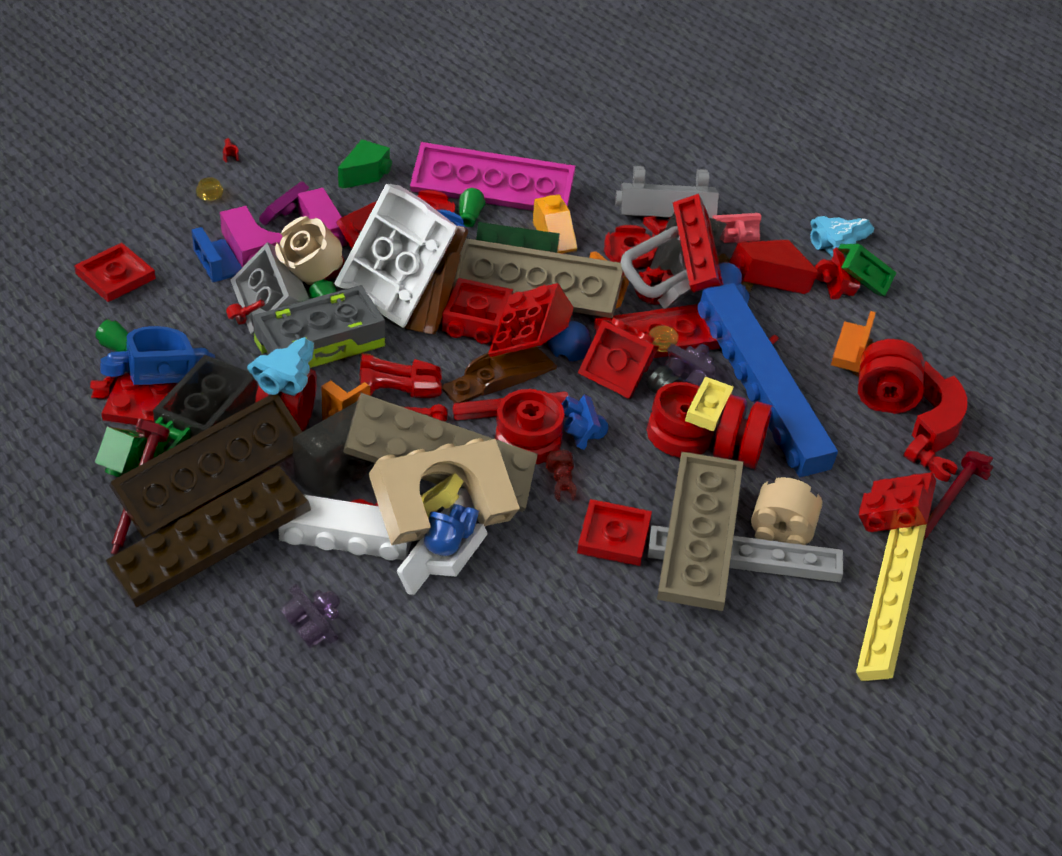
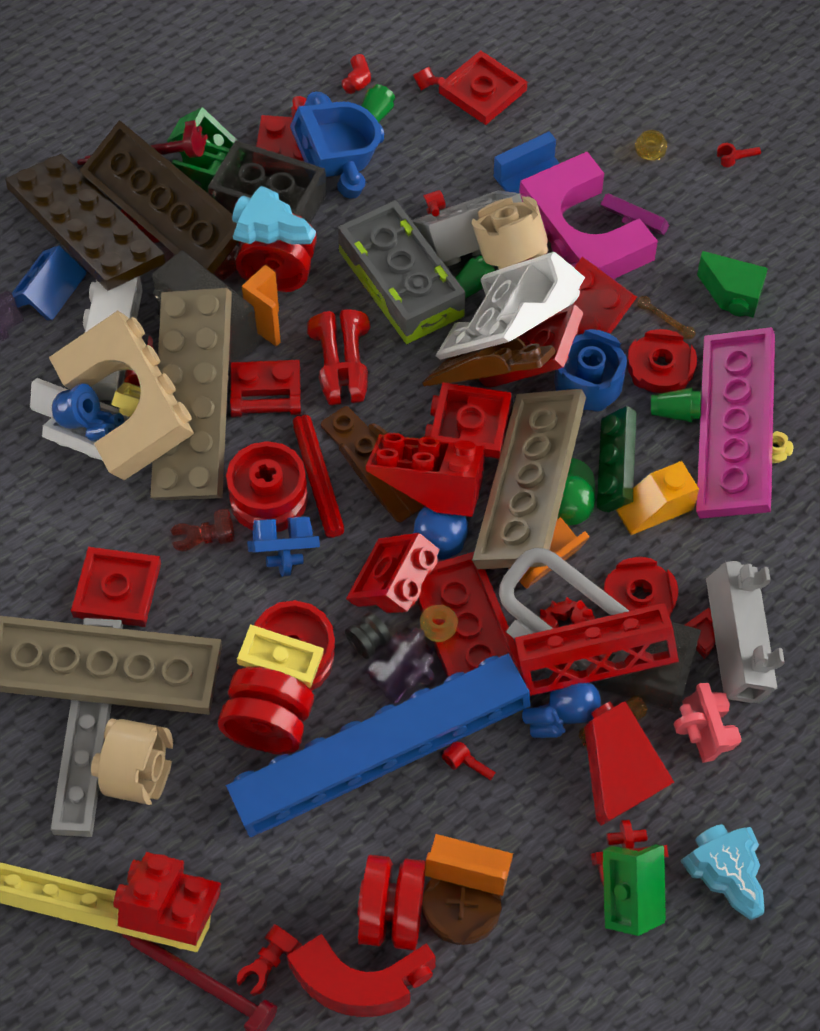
camera: 90 degrees right, 15 degrees up
none -> blue panel [7,245,86,320]
none -> red arm [342,54,371,94]
none -> red hand [413,67,445,90]

